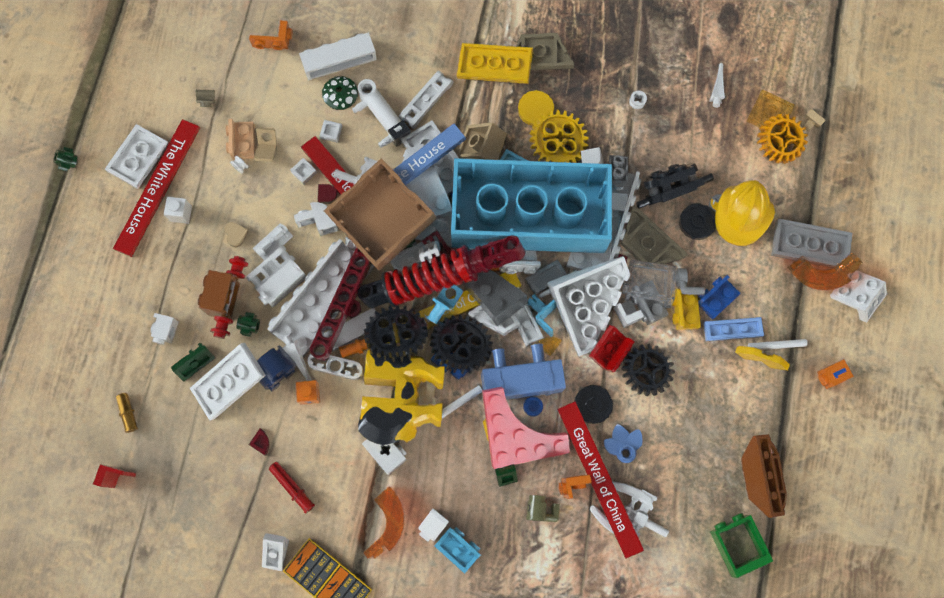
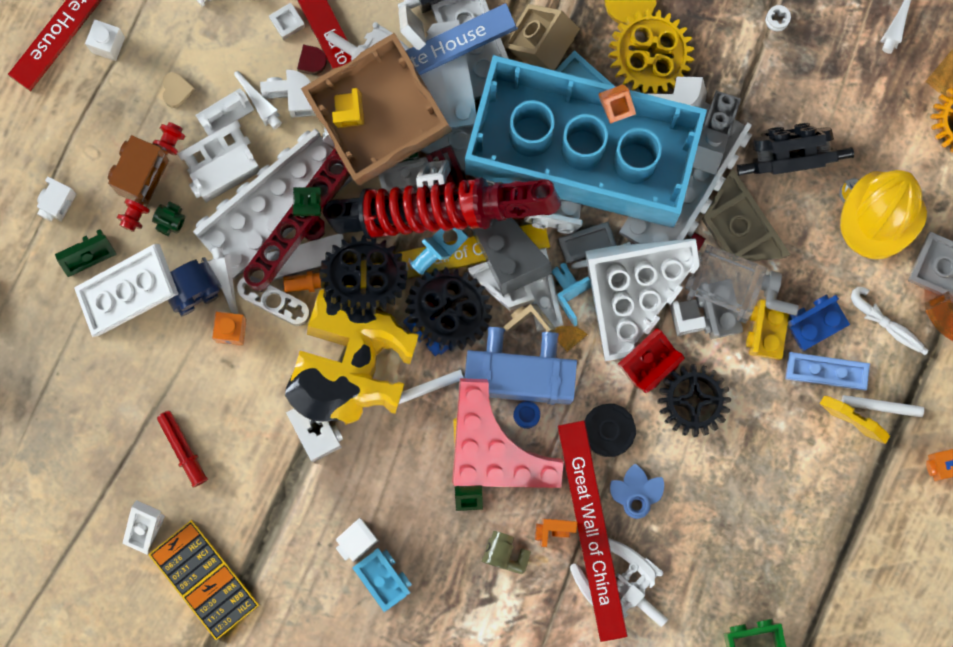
camera: 15 degrees right, 5 degrees up
dark red tile [248,428,270,456] -> none
clear orange arch [363,486,405,559] -> none
black tile [679,203,716,240] -> none
dark orange wedge [741,434,787,518] -> none
none -> white piece [234,71,282,129]
none -> dark green tile [293,187,321,216]
none -> yellow panel [332,88,365,128]
none -> white tile [398,4,426,50]
none -> tan bracket [504,304,556,332]
none -> orange slope [598,85,636,124]
none -> white piece [851,287,929,355]

